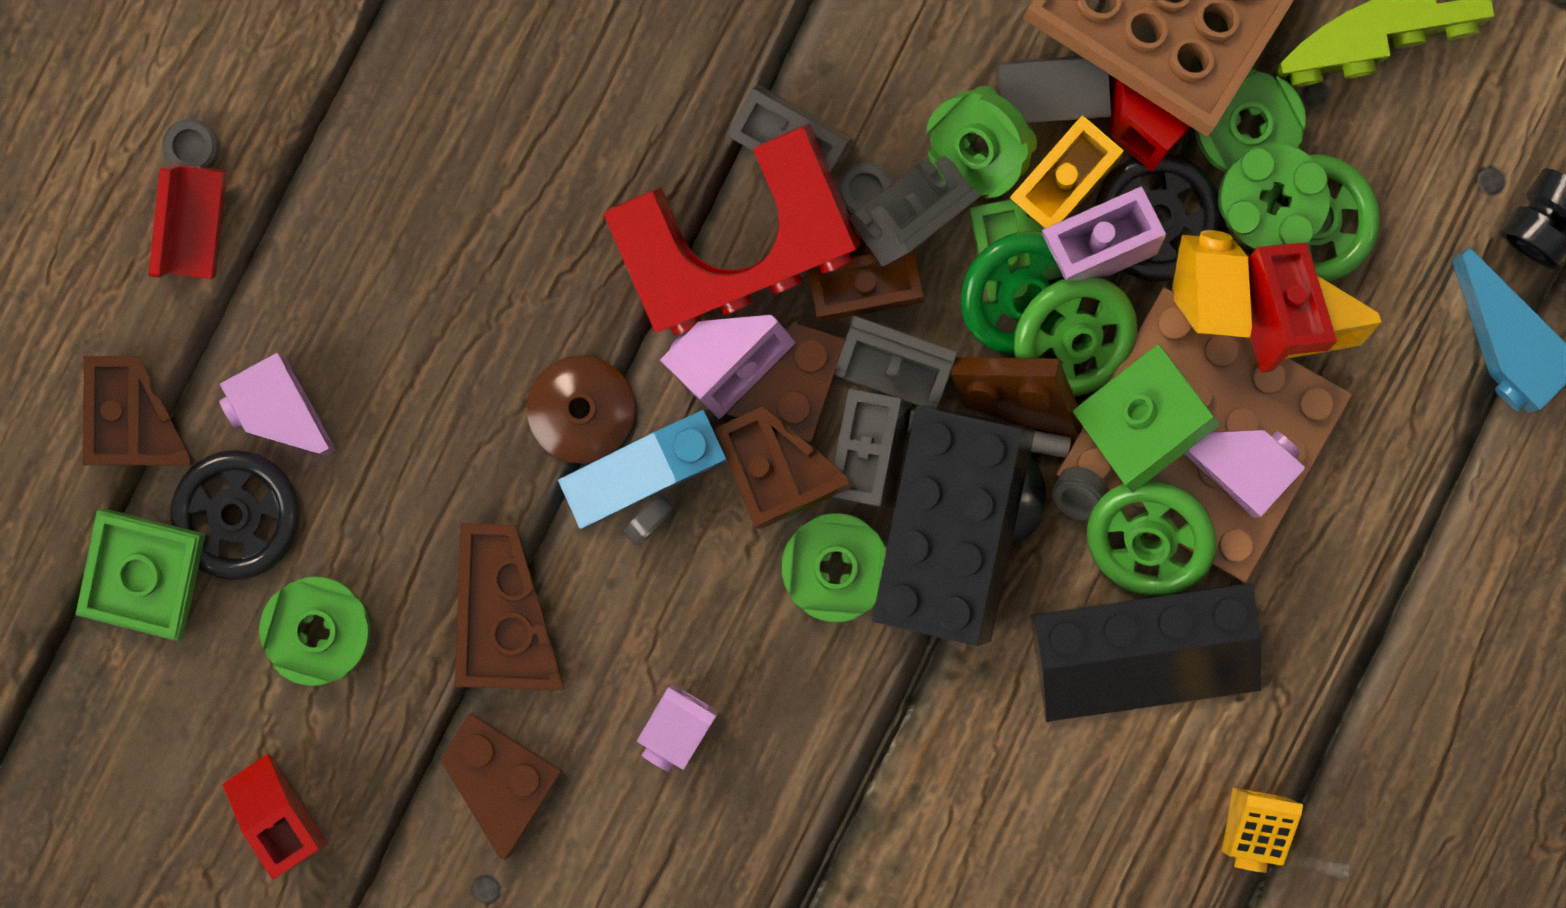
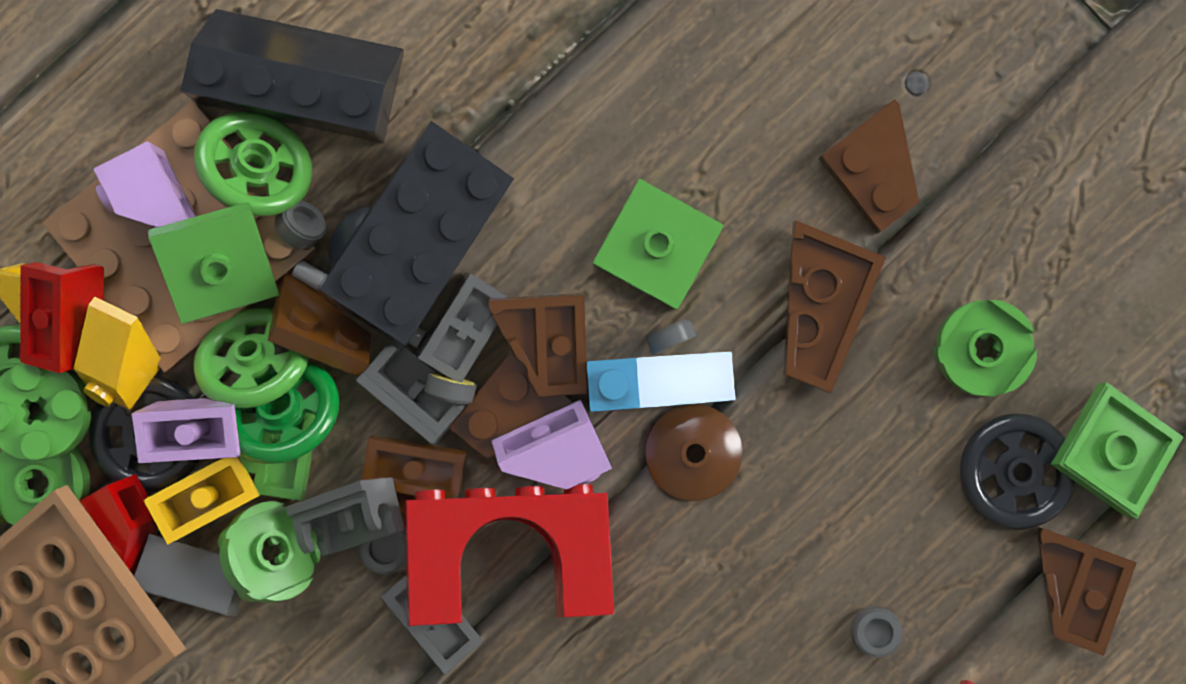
camera: 165 degrees left, 0 degrees up
lavender slope [219,353,337,456] -> none
red slope [222,753,328,880] -> none
lavender slope [636,683,719,772] -> none
bright green plate [782,513,887,622] -> none
none -> dark grey tile [425,372,477,404]
none -> bright green plate [593,179,724,311]
none -> dark grey tile [851,606,903,658]

